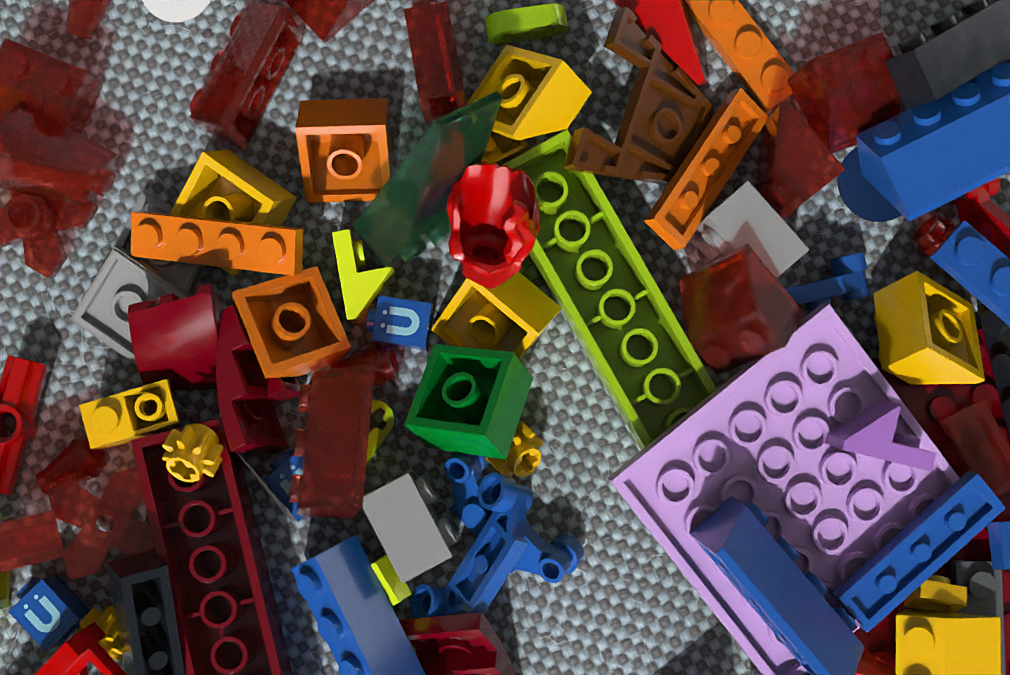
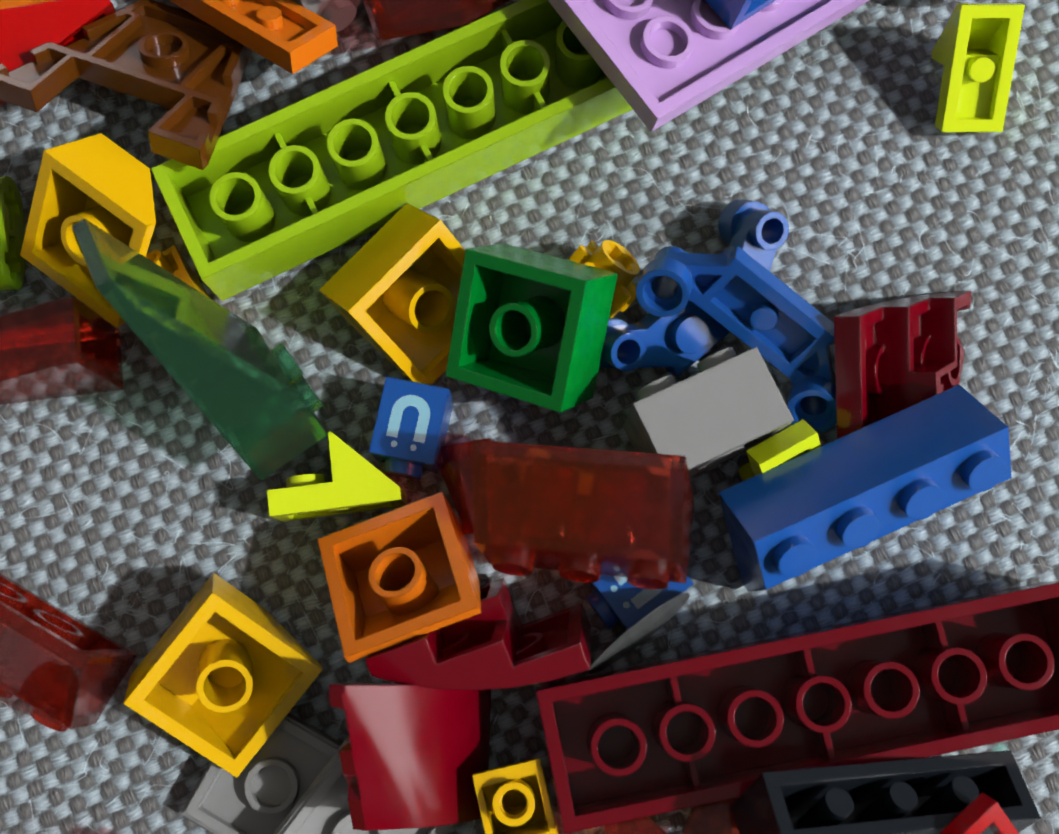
camera: 85 degrees left, 5 degrees down
orange plate [131,210,303,276] -> none
yellow gear [162,424,224,482] -> none
orange slope [295,98,393,203] -> none
red hair [447,160,540,289] -> none

